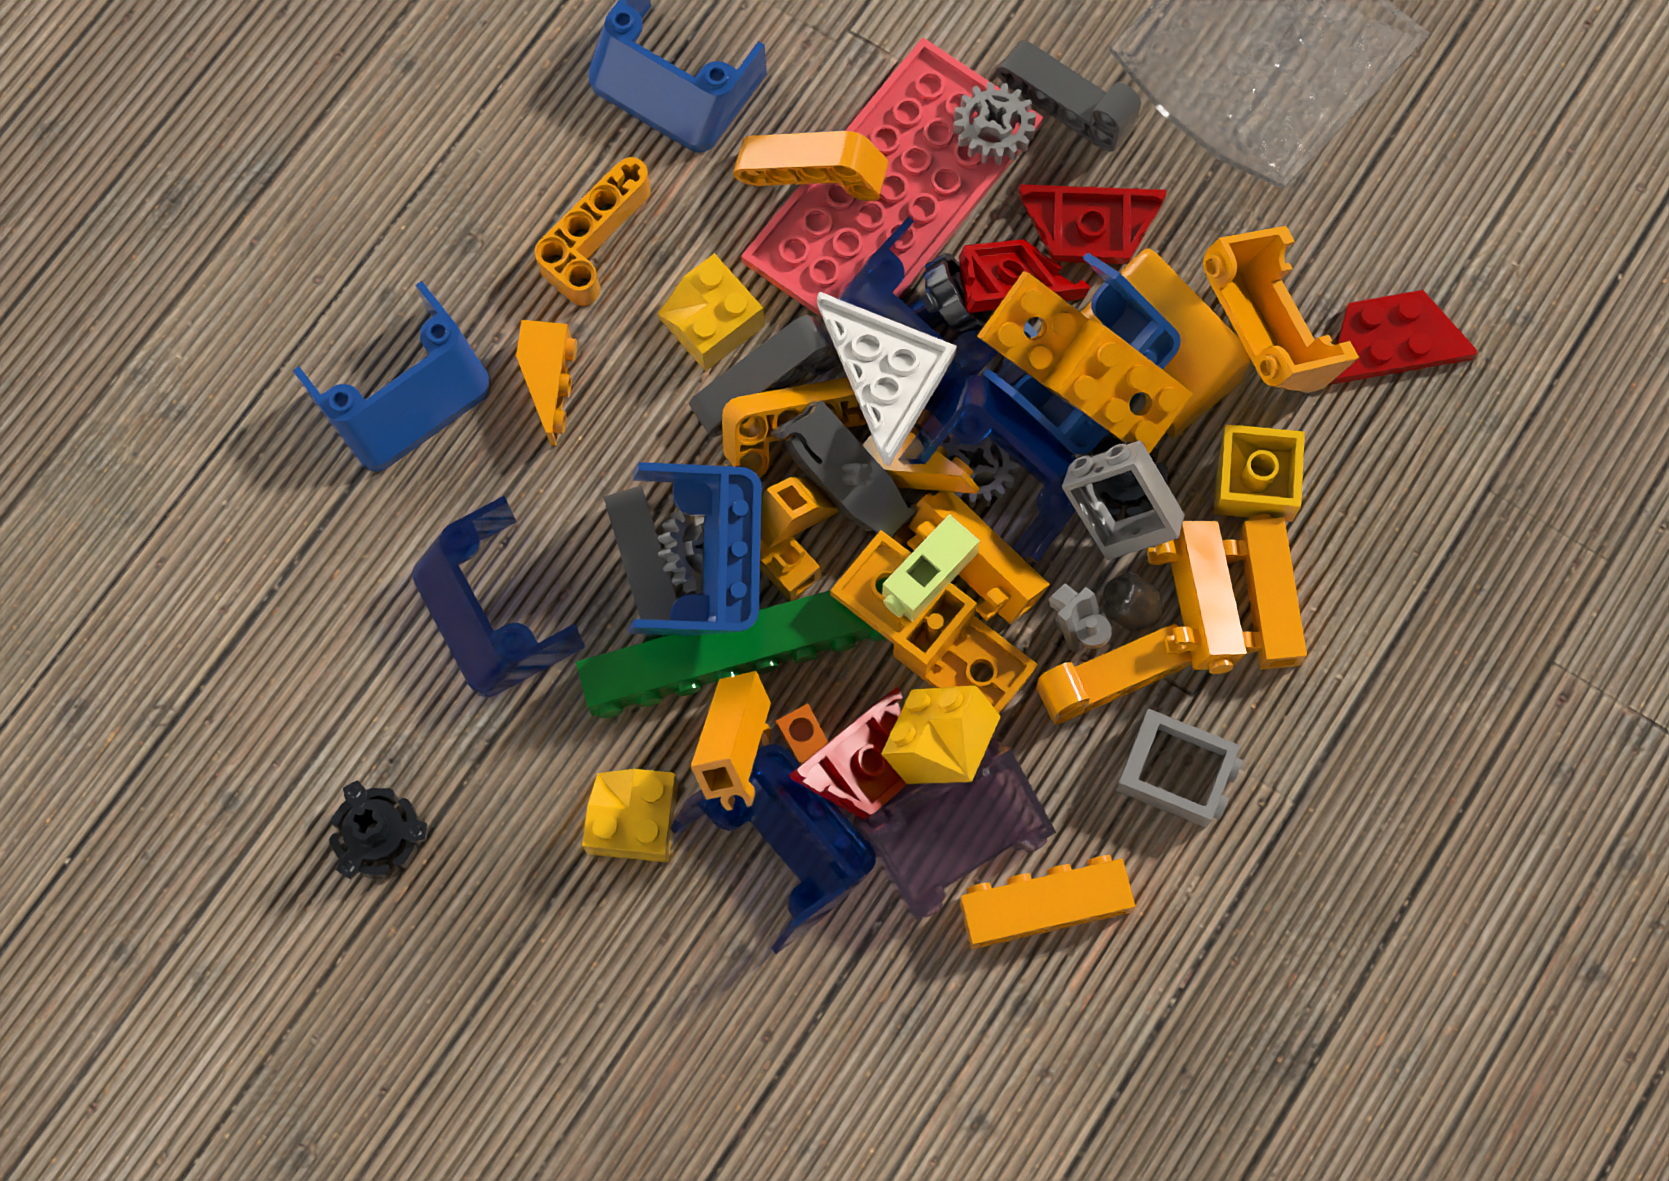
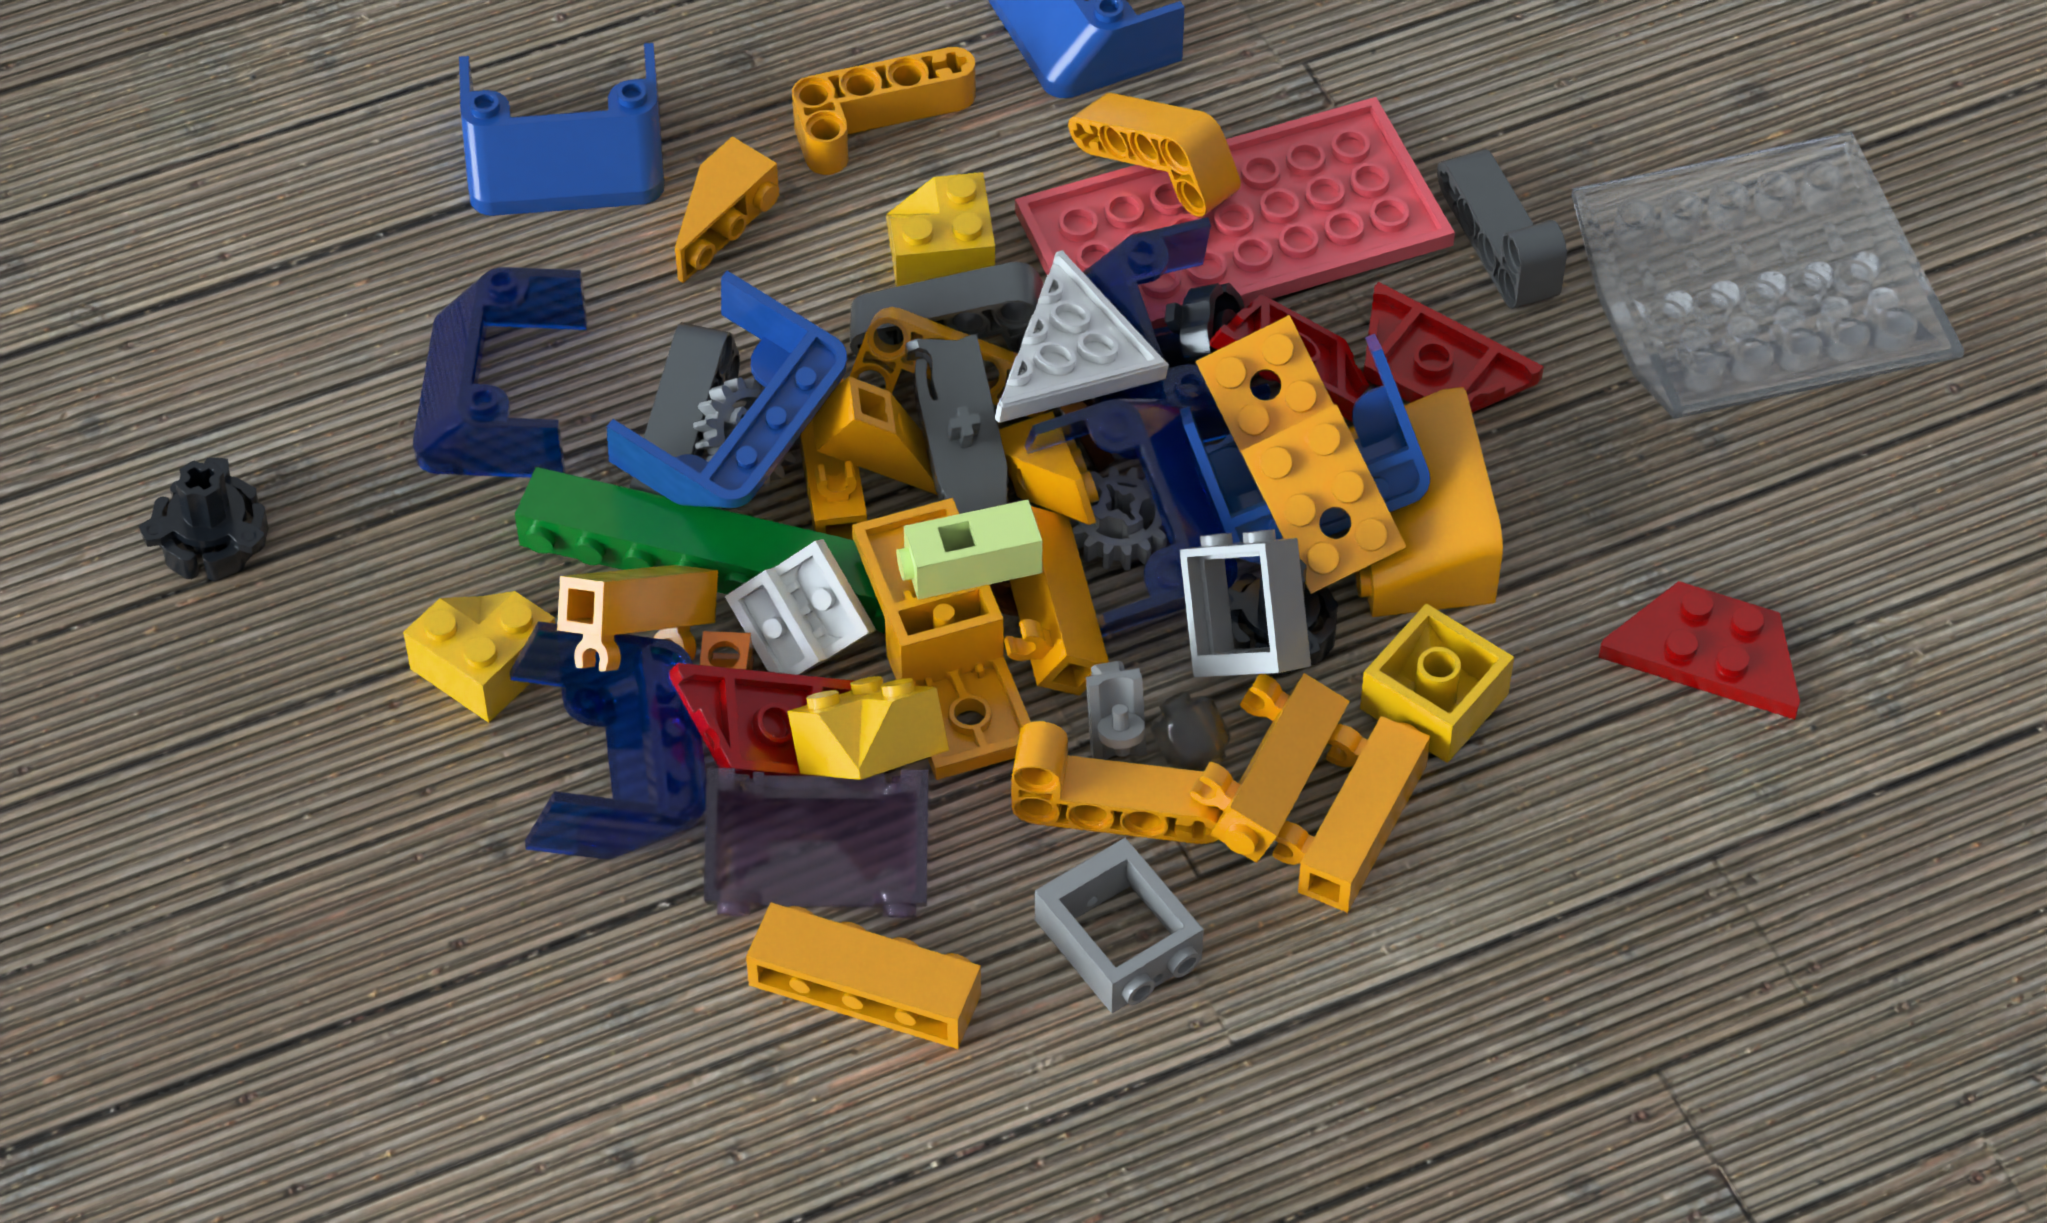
camera: 30 degrees right, 20 degrees down
light grey gear [953,82,1036,165] -> none
light orange windscreen [1203,226,1359,393] -> none
none -> white slope [724,539,876,675]

